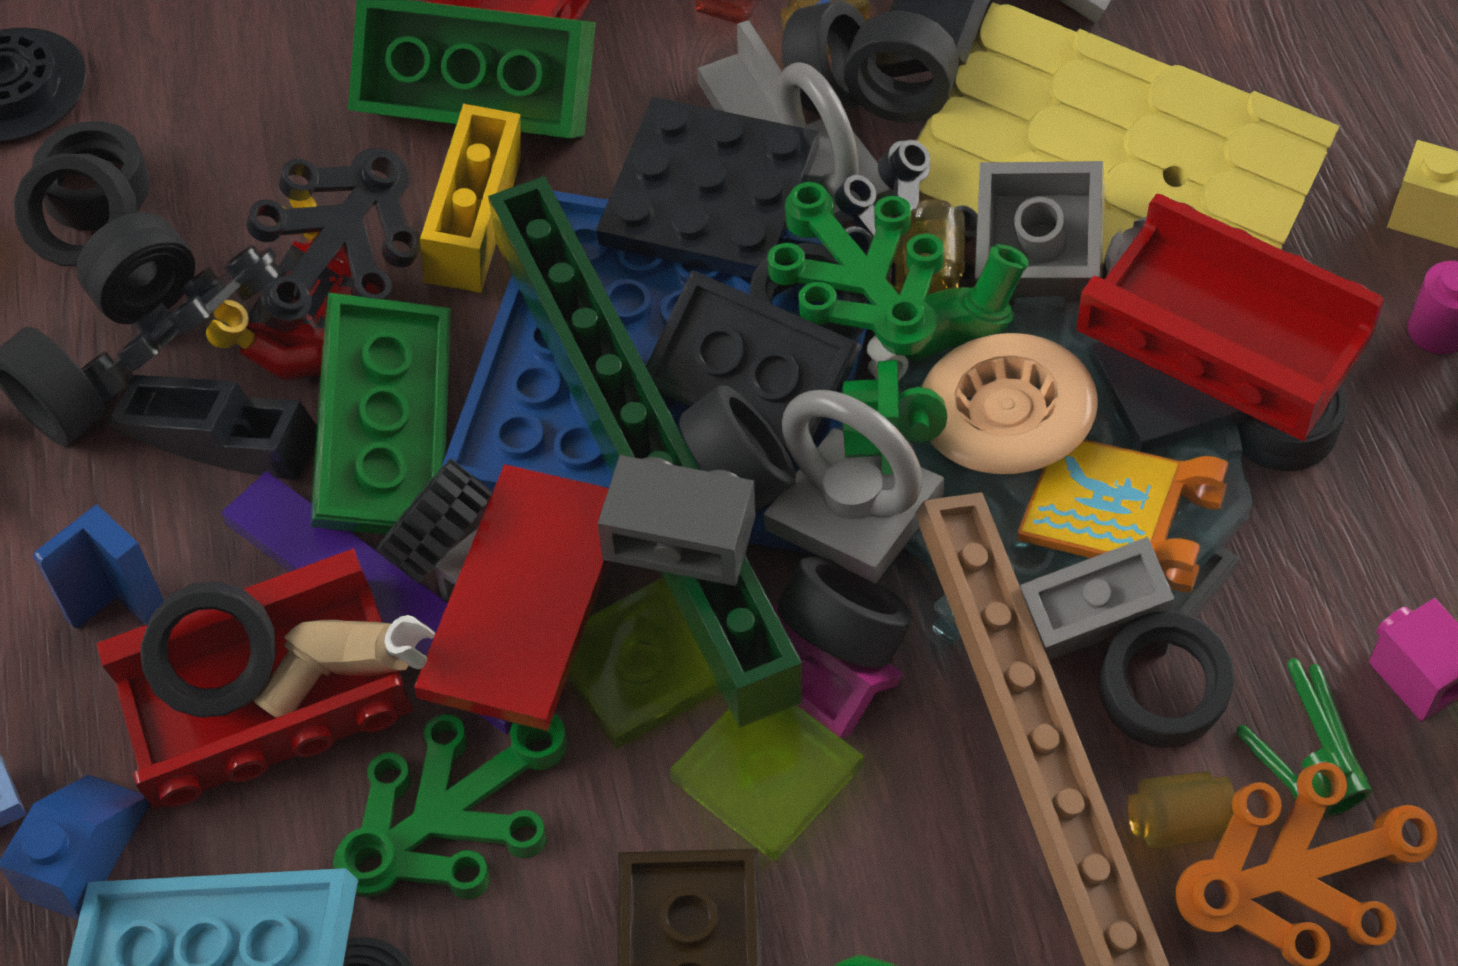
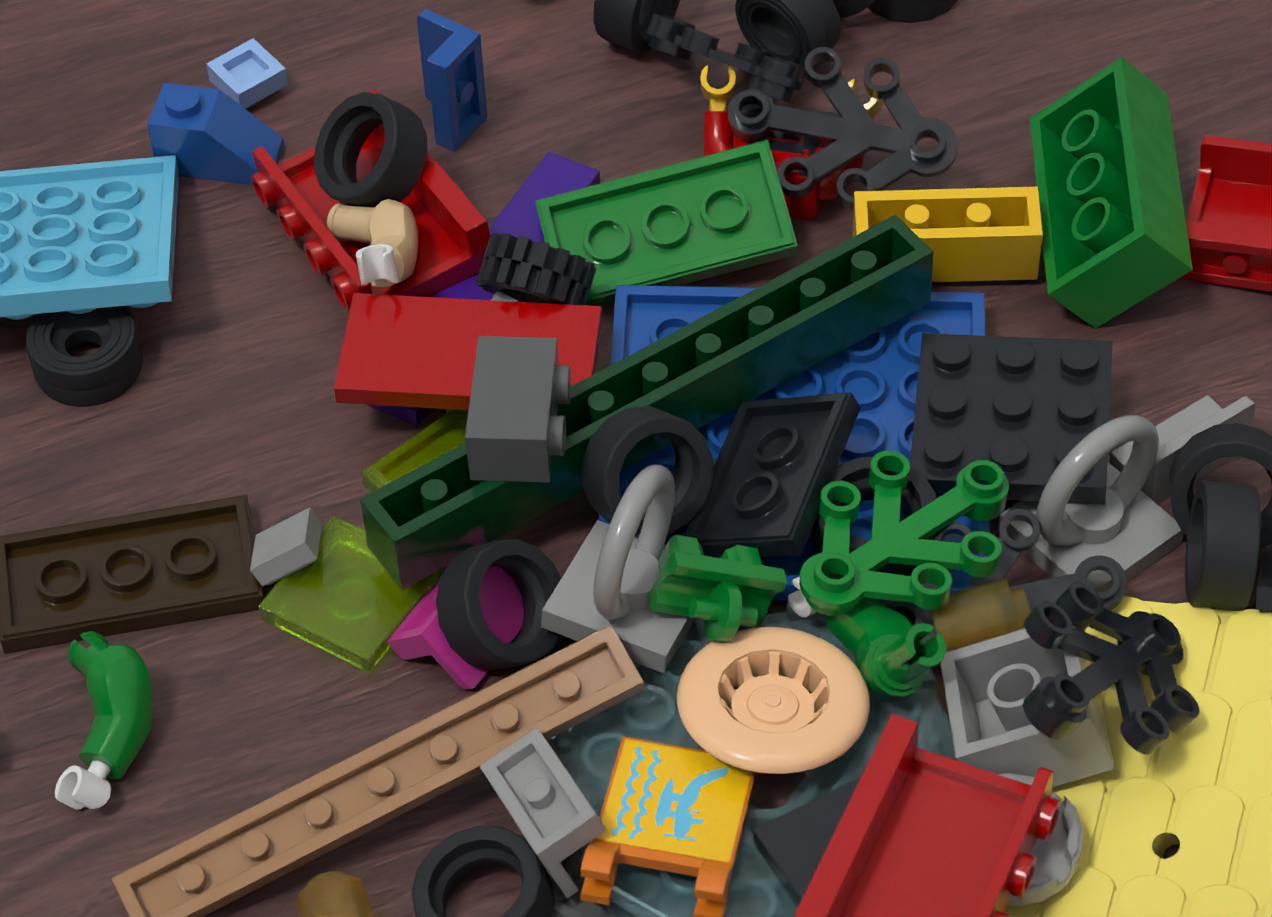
camera: 80 degrees right, 5 degrees down
black slope [108,375,317,480] -> none
green plant [333,713,567,899] -> none
none -> light grey tile [250,507,322,587]
none -> black plant [1023,582,1200,755]

